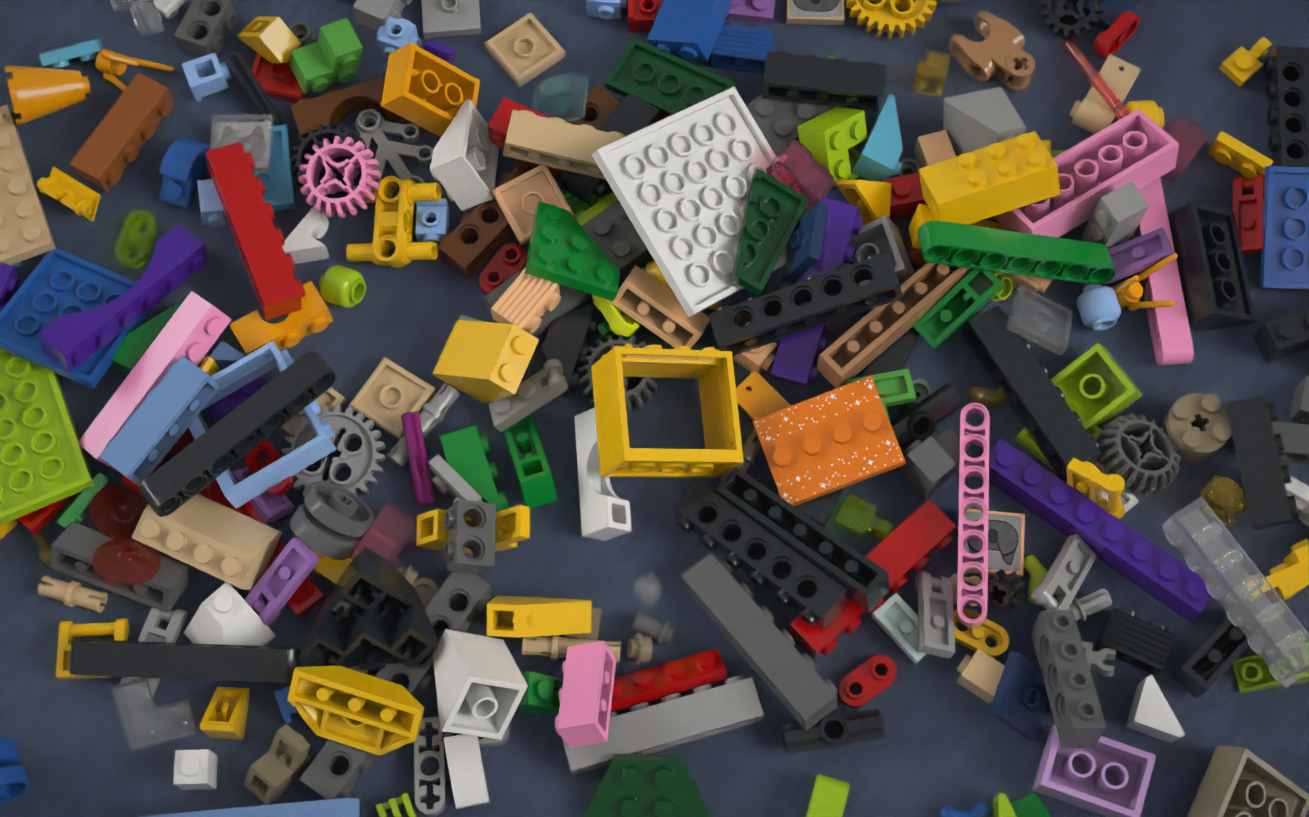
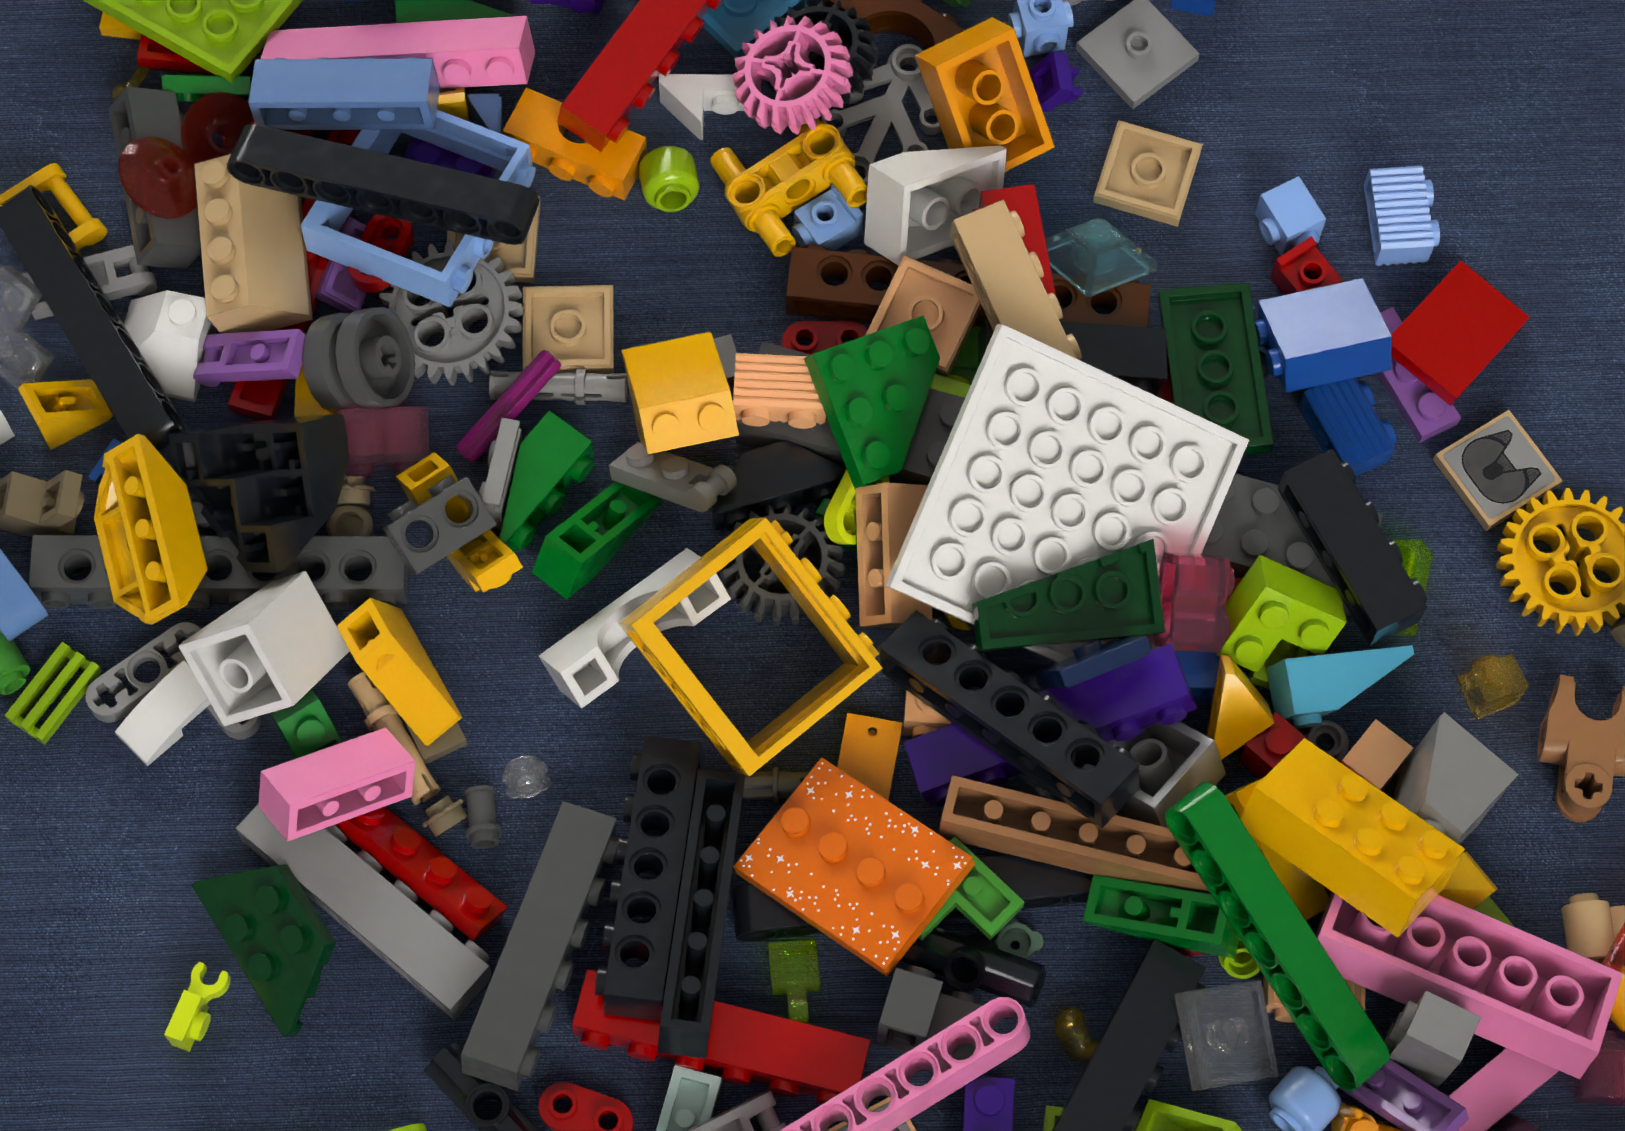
camera: 55 degrees right, 0 degrees up
tan pin [38,575,108,613] -> none

